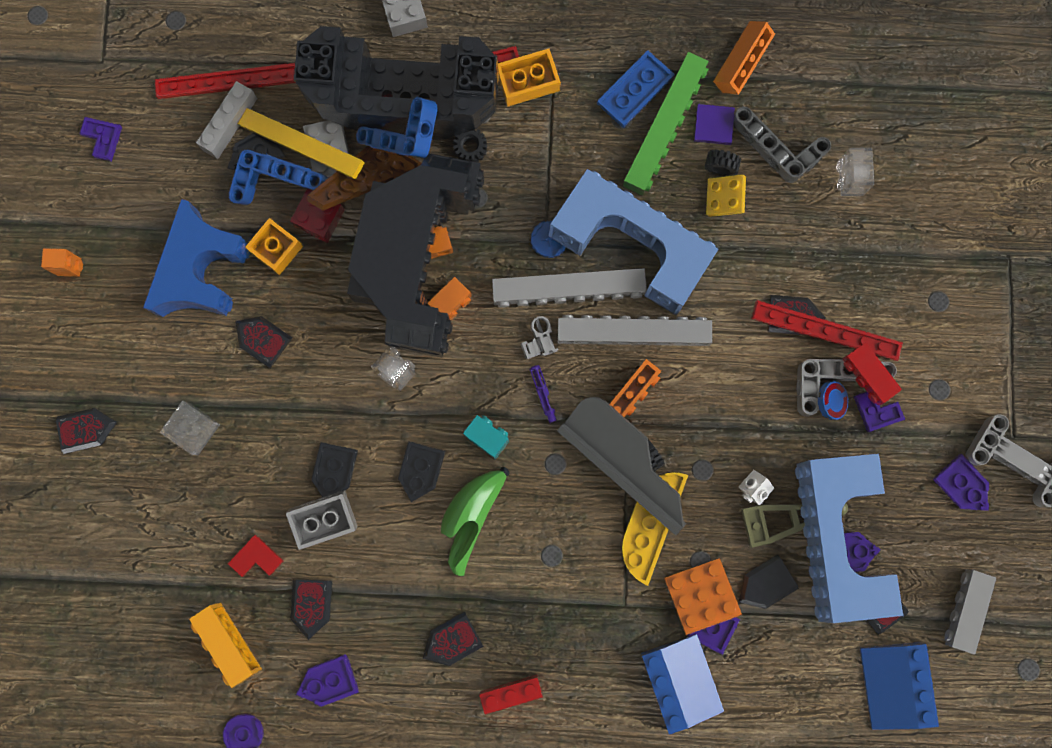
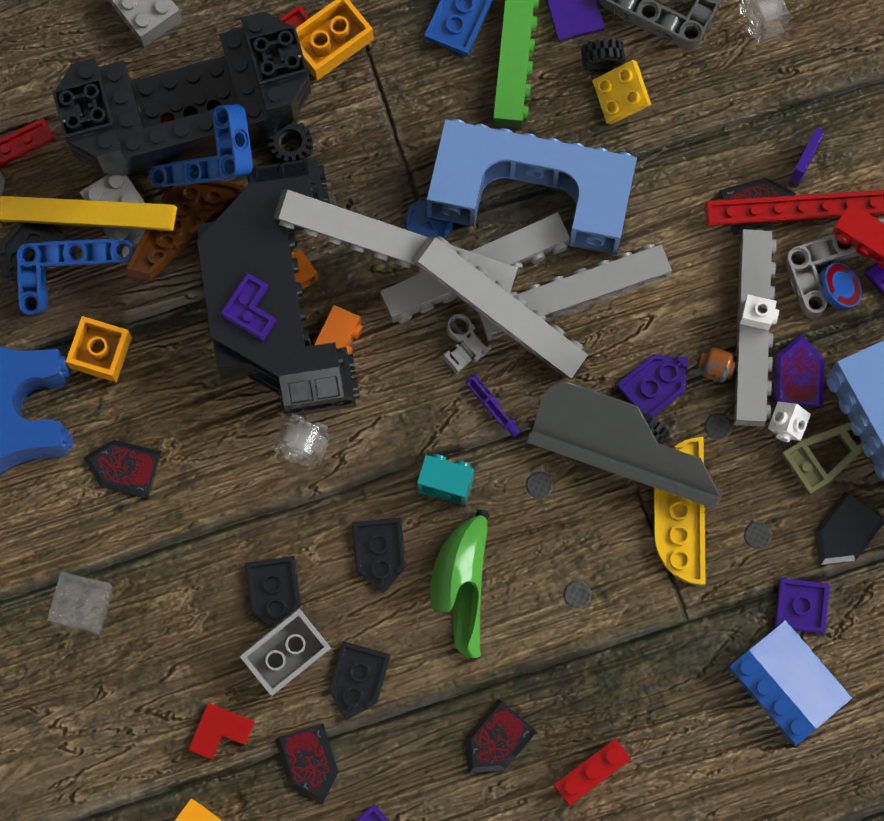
camera: 20 degrees left, 5 degrees down
dark red brick [290,188,345,243] -> none
orange brick [609,359,661,417] -> none
orange plate [664,558,742,635] -> none
none -> dark purple tile [220,272,277,342]
none -> light grey brick [274,189,518,294]
none -> black tile [329,641,391,721]
none -> light grey brick [412,236,588,379]
none -> dark purple tile [615,354,688,418]
none -> dark orange head [698,347,737,383]
none -> light grey brick [734,229,776,427]
none -> white brick [740,294,779,331]
none -> dark purple tile [773,334,824,407]
none -> dark purple tile [789,127,824,188]

